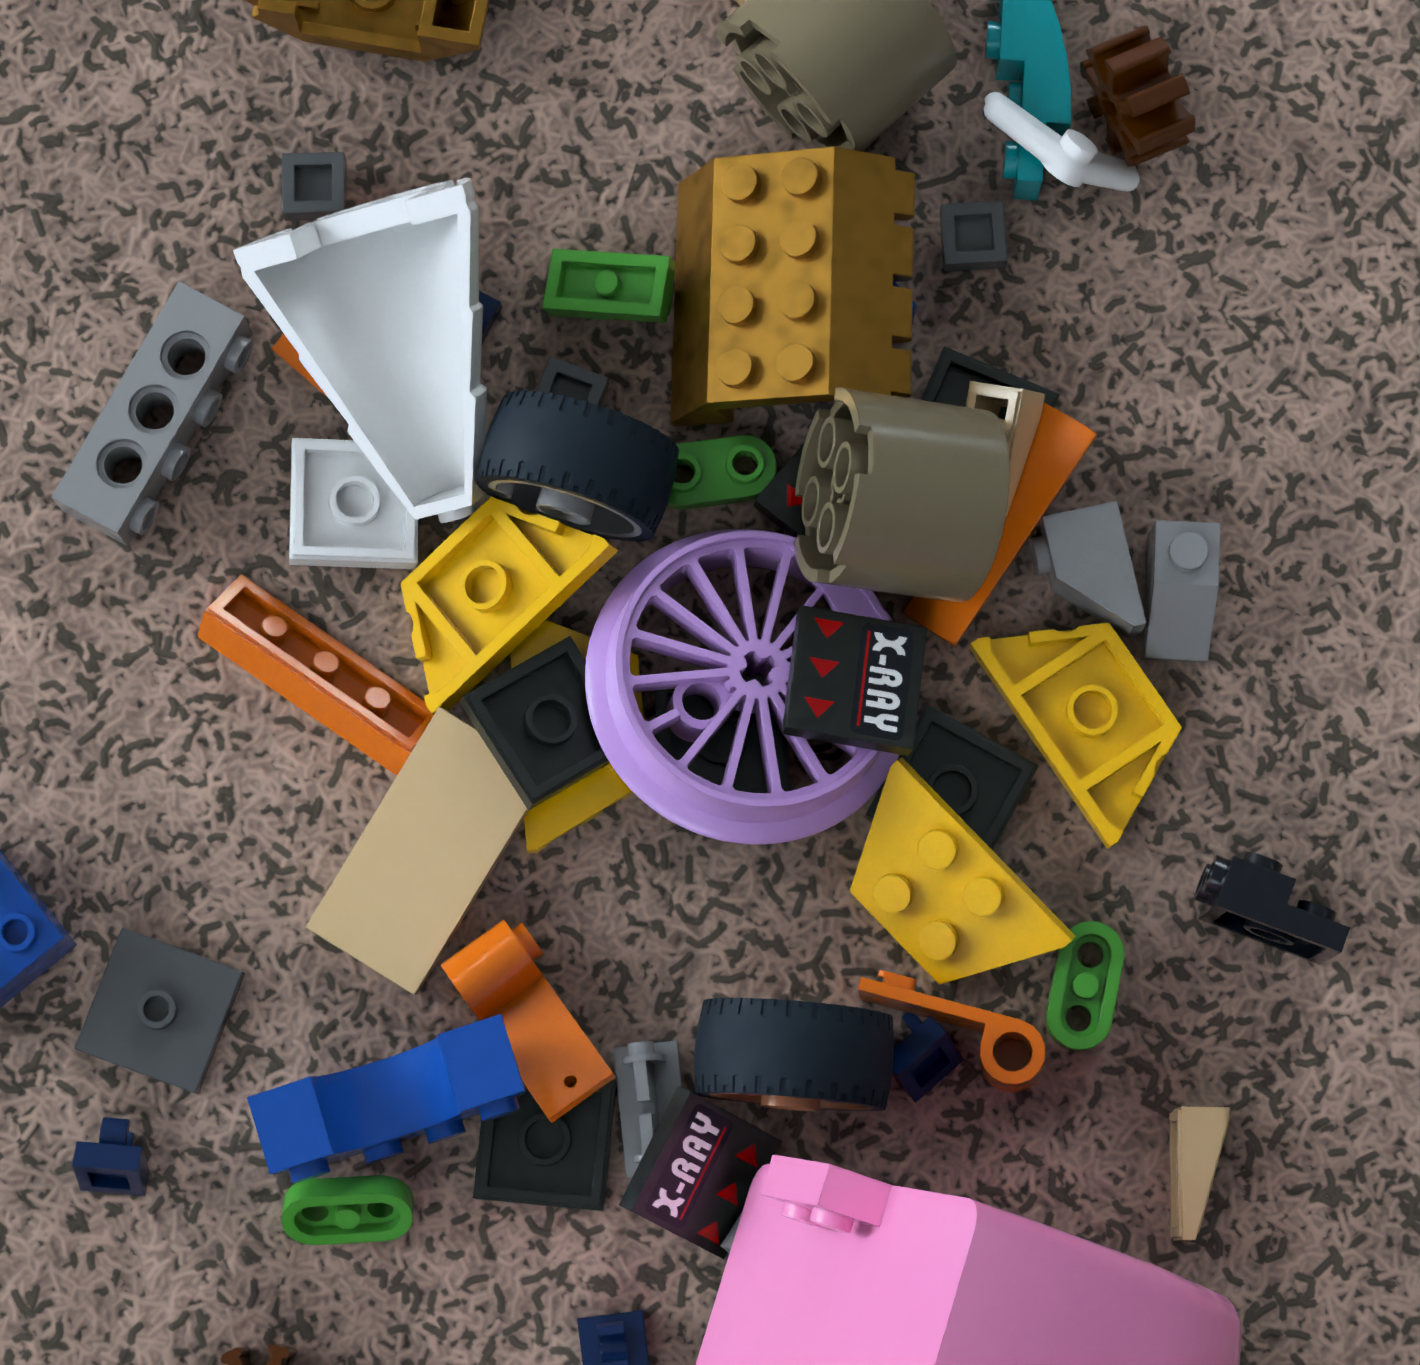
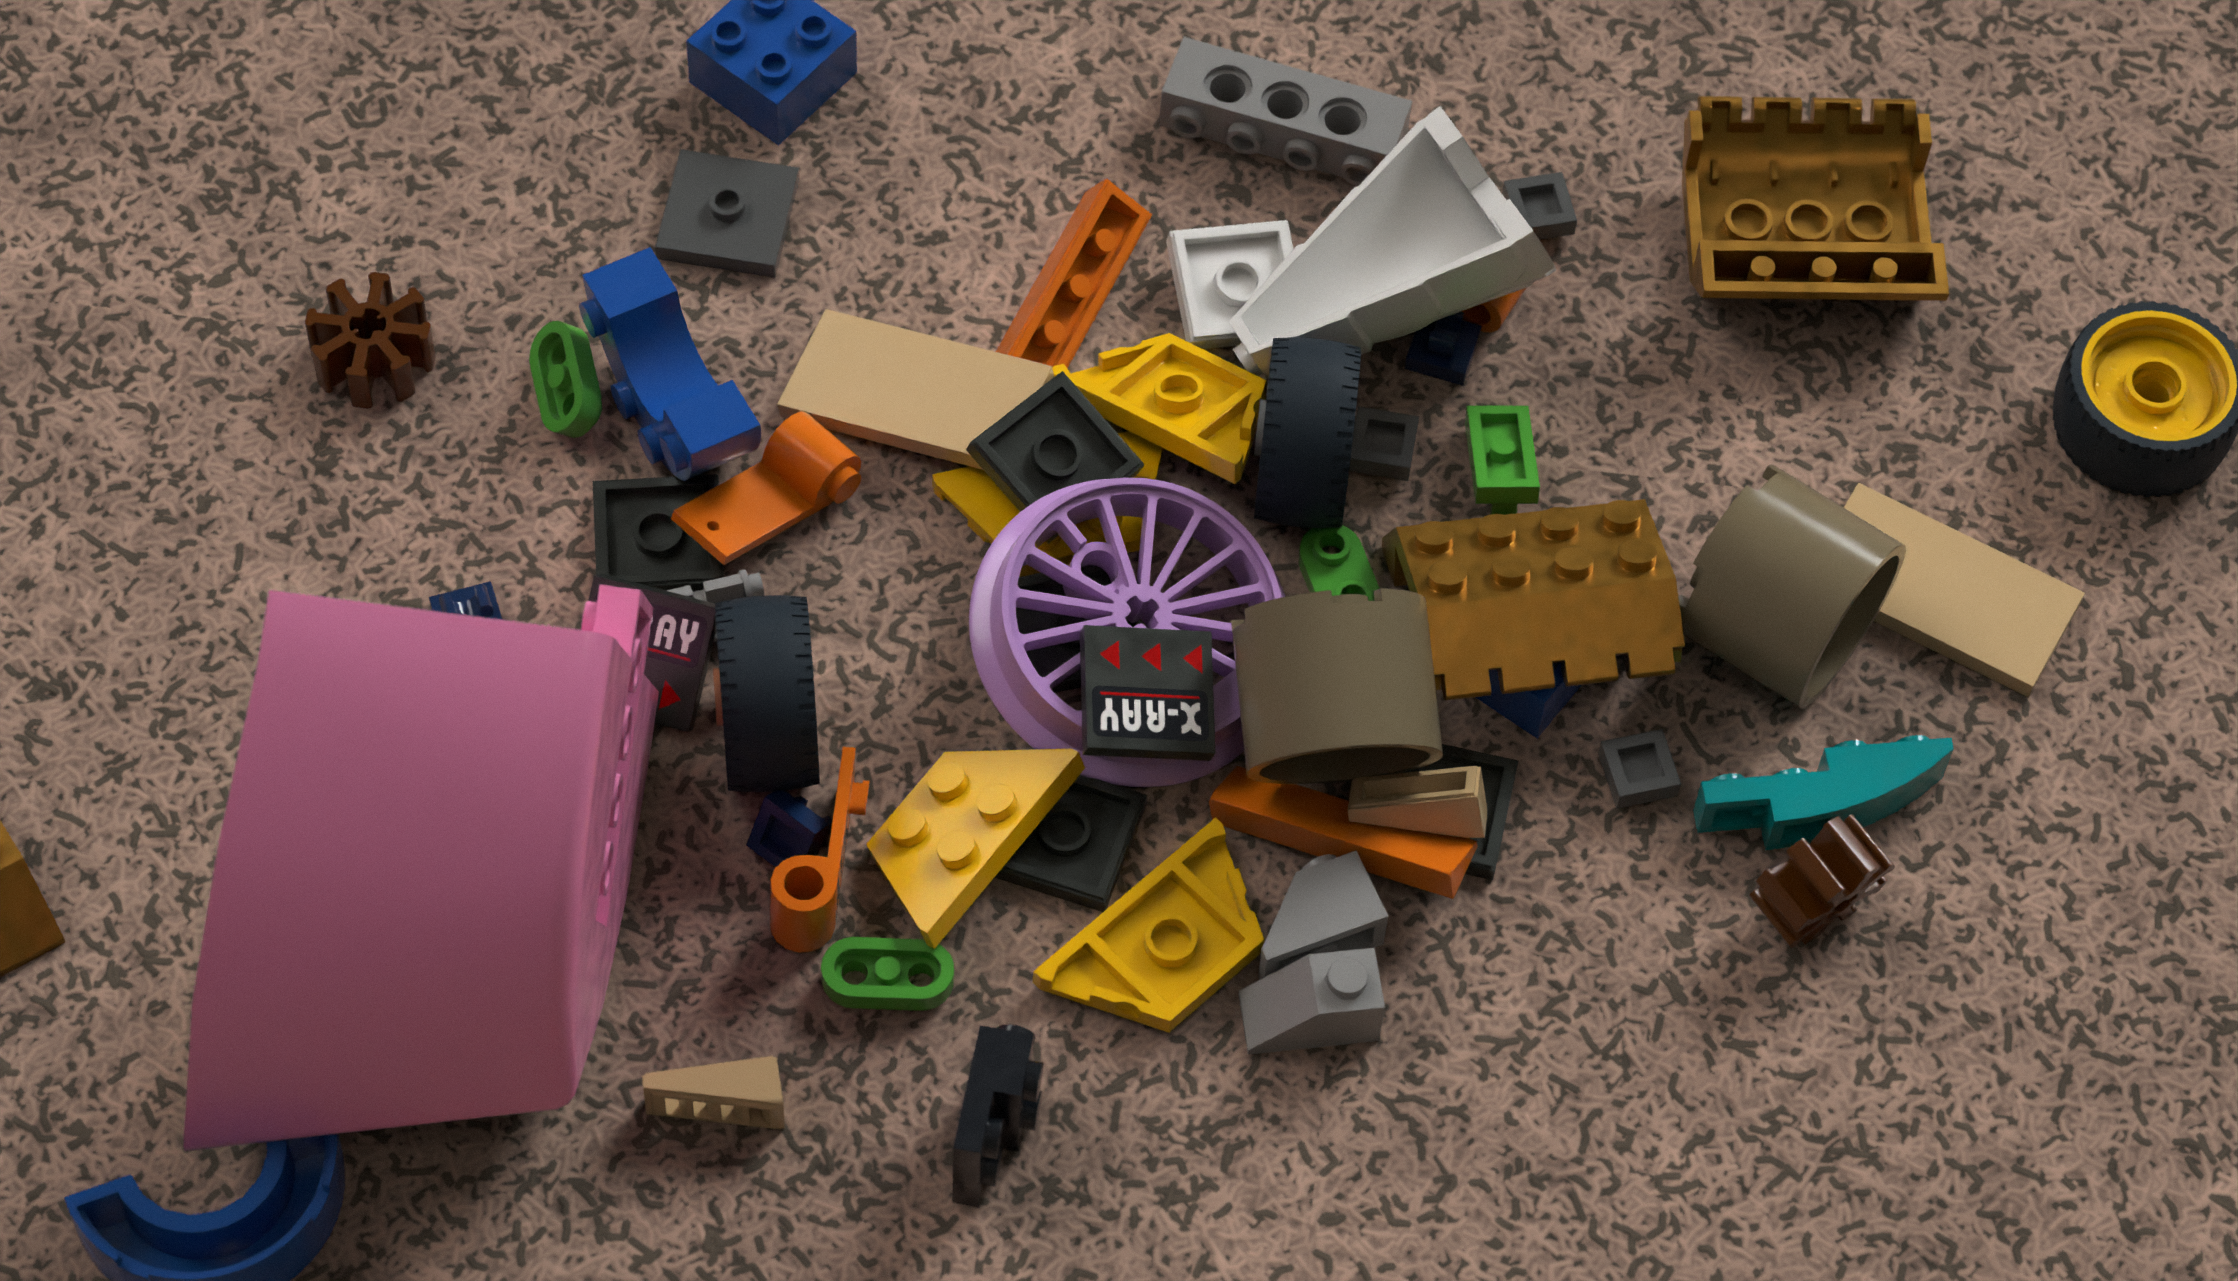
camera: 75 degrees right, 20 degrees down
dark blue tile [72,1117,149,1196] -> none
white piece [984,92,1140,192] -> none

